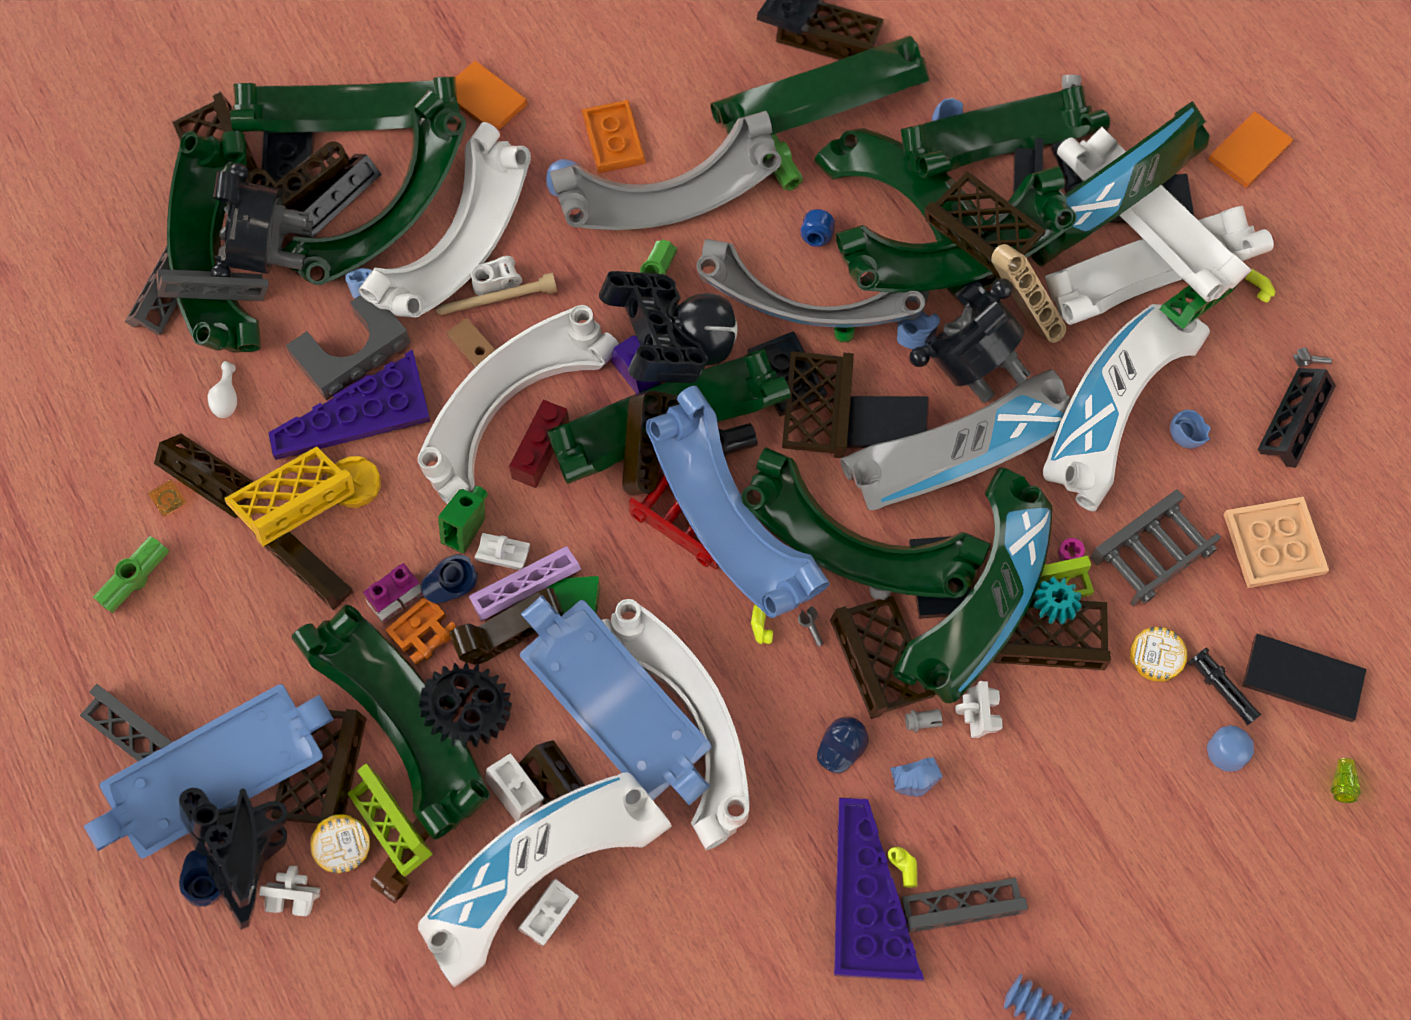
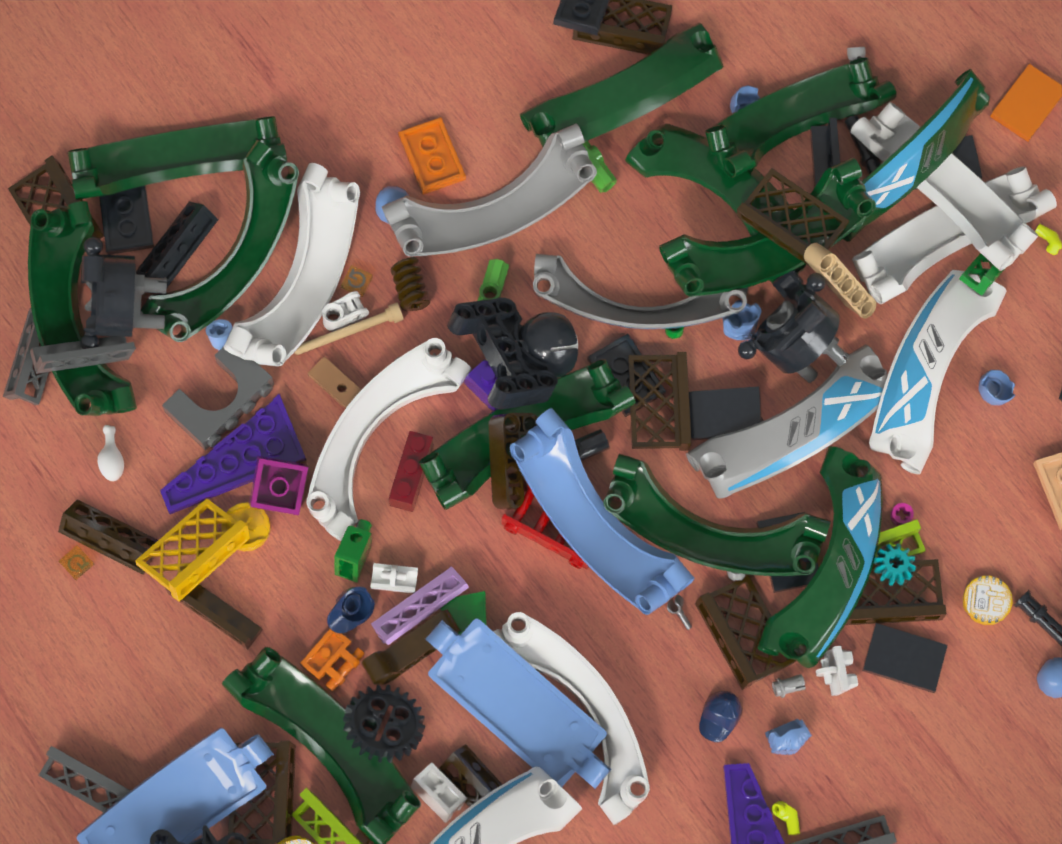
camera: 10 degrees left, 5 degrees up
bright green piece [93,536,169,614] -> none
dark brown beam [247,141,349,210] -> none
magenta hips [363,563,423,624] -> none
orange tile [455,60,528,131] -> none
neon yellow arm [751,605,773,645] -> none
blue head [800,209,835,247] -> none
dark grey fence [1090,489,1221,607] -> none
none -> magenta brick [249,456,308,515]
none -> clear yellow tile [341,265,373,297]
none -> dark brown piece [390,257,430,311]
none -> black tile [862,623,948,693]

